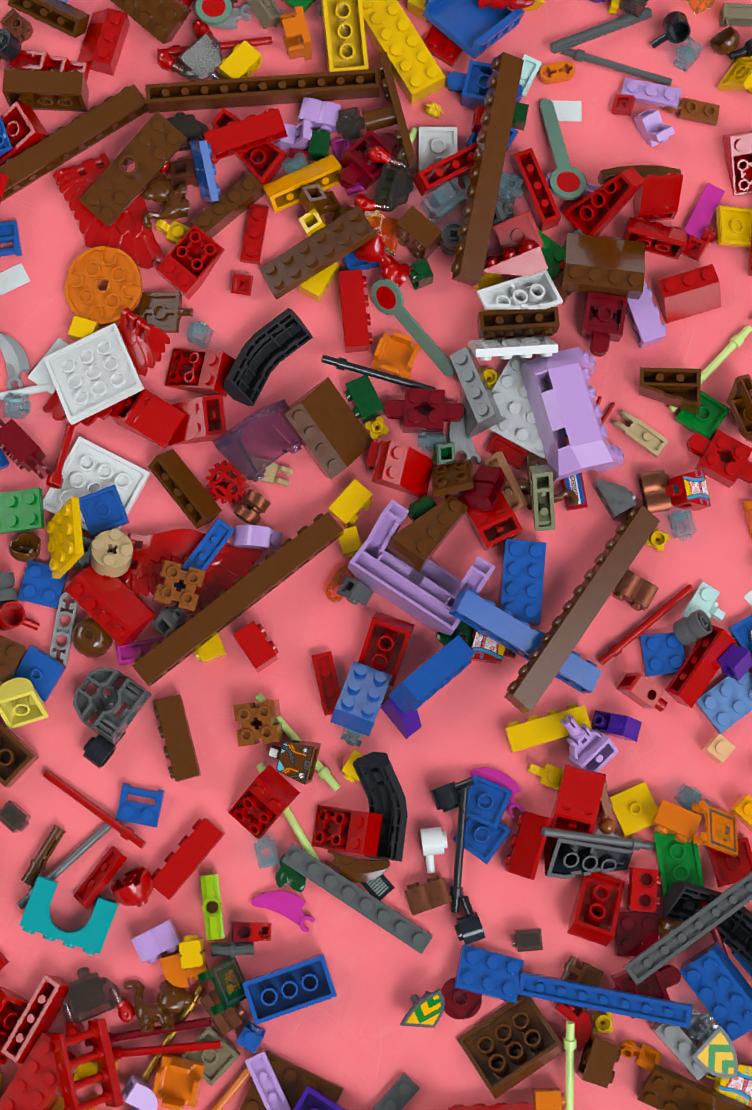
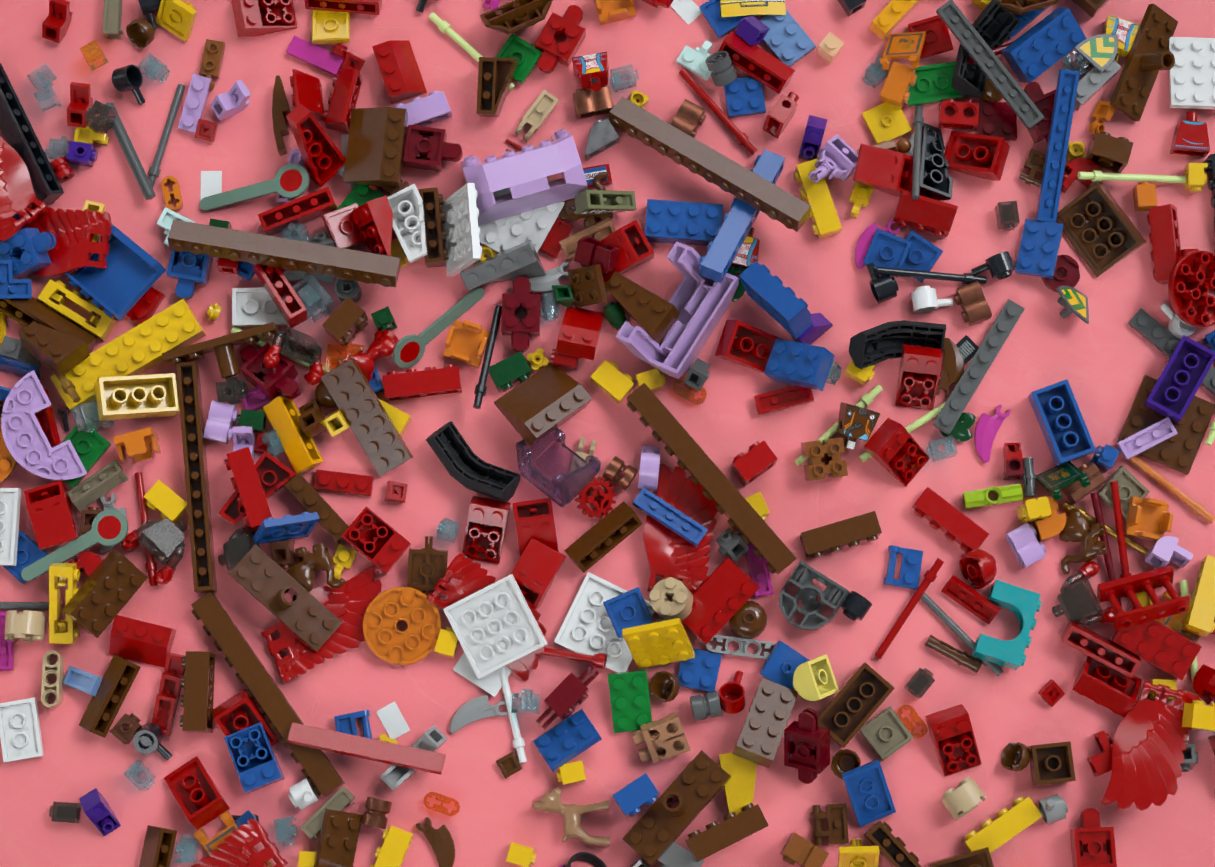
camera: 85 degrees left, 0 degrees up
dark orange brick [152,560,206,612] -> none

